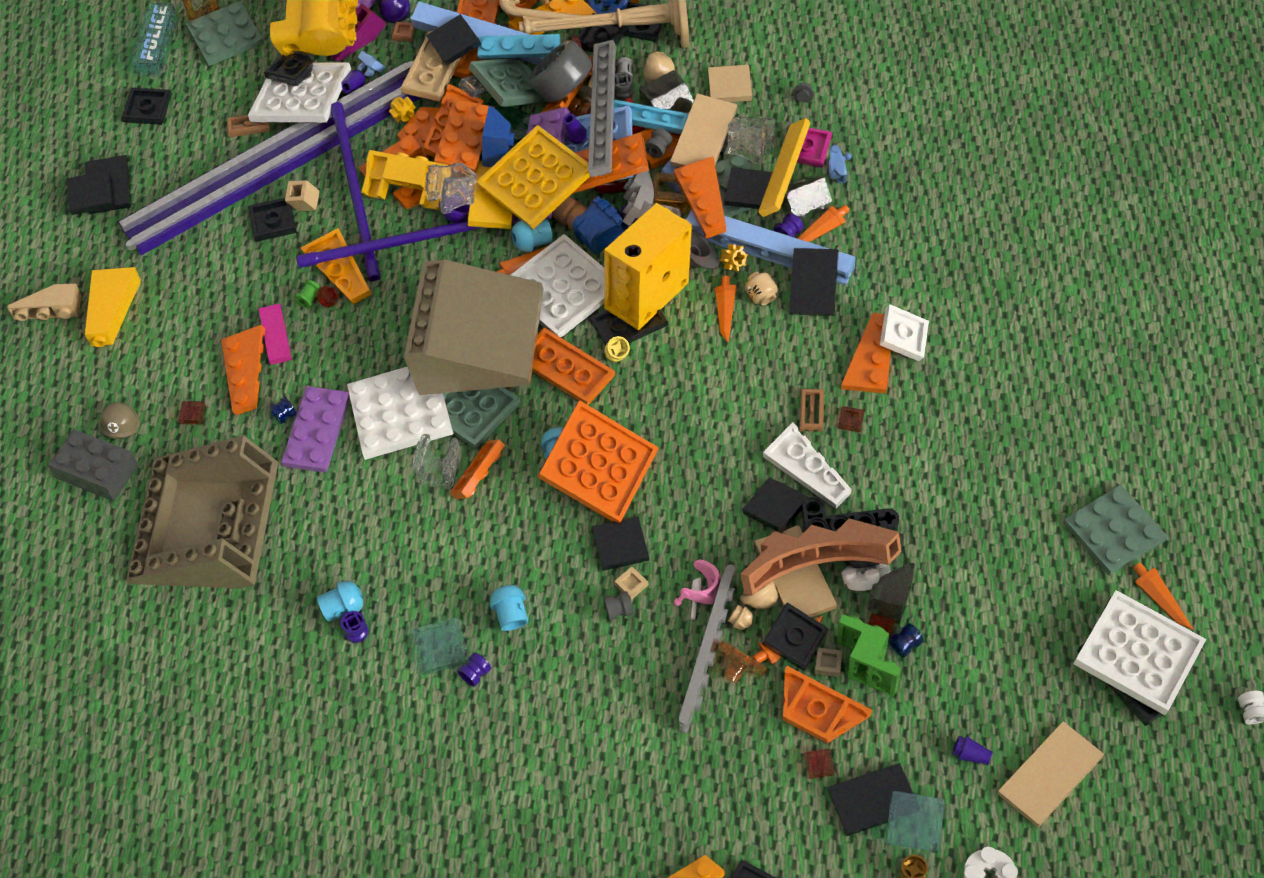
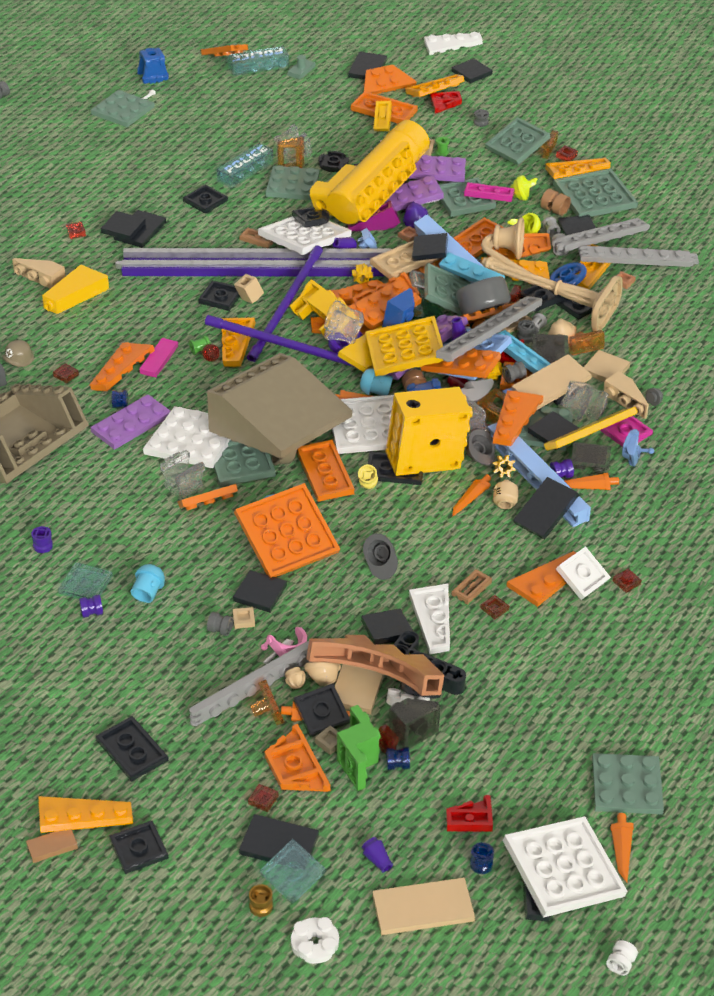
camera: 30 degrees right, 15 degrees down
medium azure piece [317,581,363,622] -> none
none -> clear red plate [66,222,86,239]
none -> black tile [95,716,169,782]
none -> dark grey piece [363,533,398,580]
none -> red wing [446,795,493,832]
none -> clear blue wheel [470,842,494,874]
none -> clear orange tile [569,330,605,355]
none -> tan slope [603,371,649,419]
none -> clear red plate [613,568,642,593]

